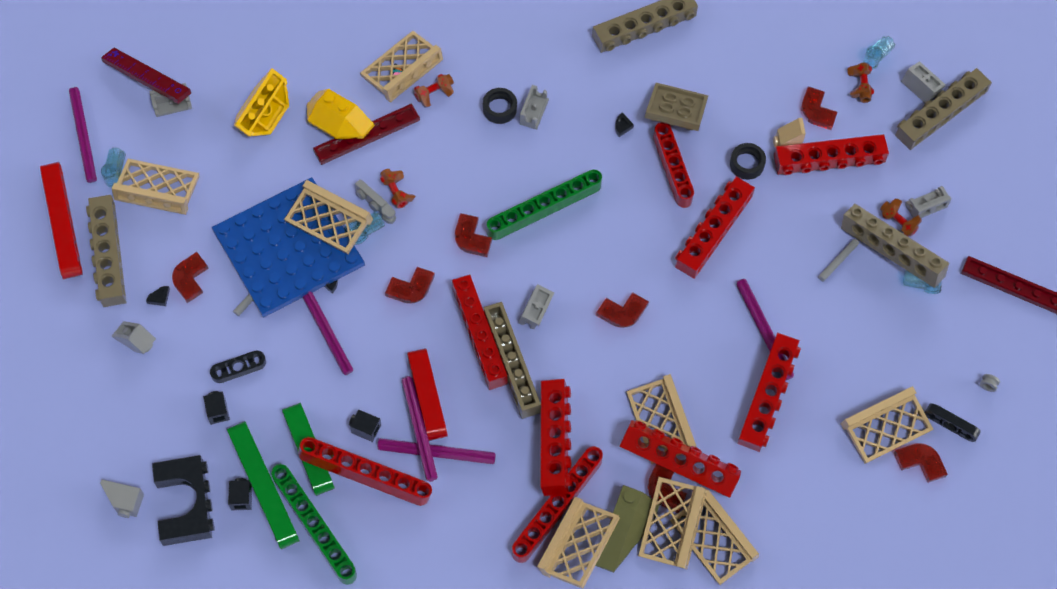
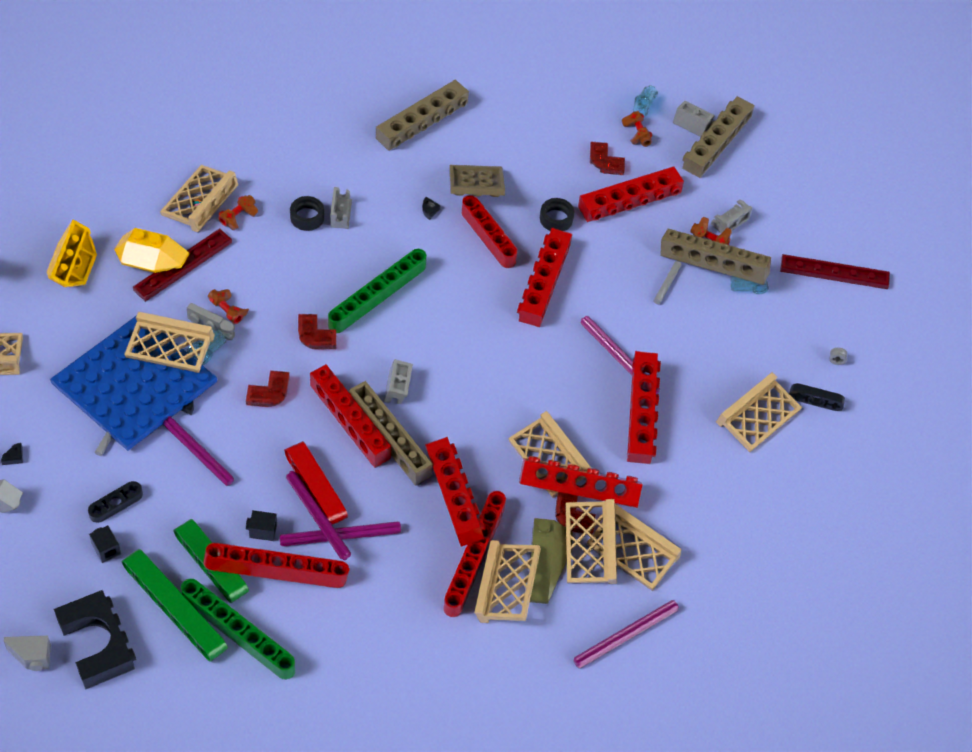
camera: 20 degrees left, 10 degrees down
clear red plate [172,252,209,303] -> none
black brick [228,478,252,511] -> none
clear red plate [596,292,649,328] -> none
tan slope [773,118,806,147] -> none
clear red plate [894,443,948,483] -> none

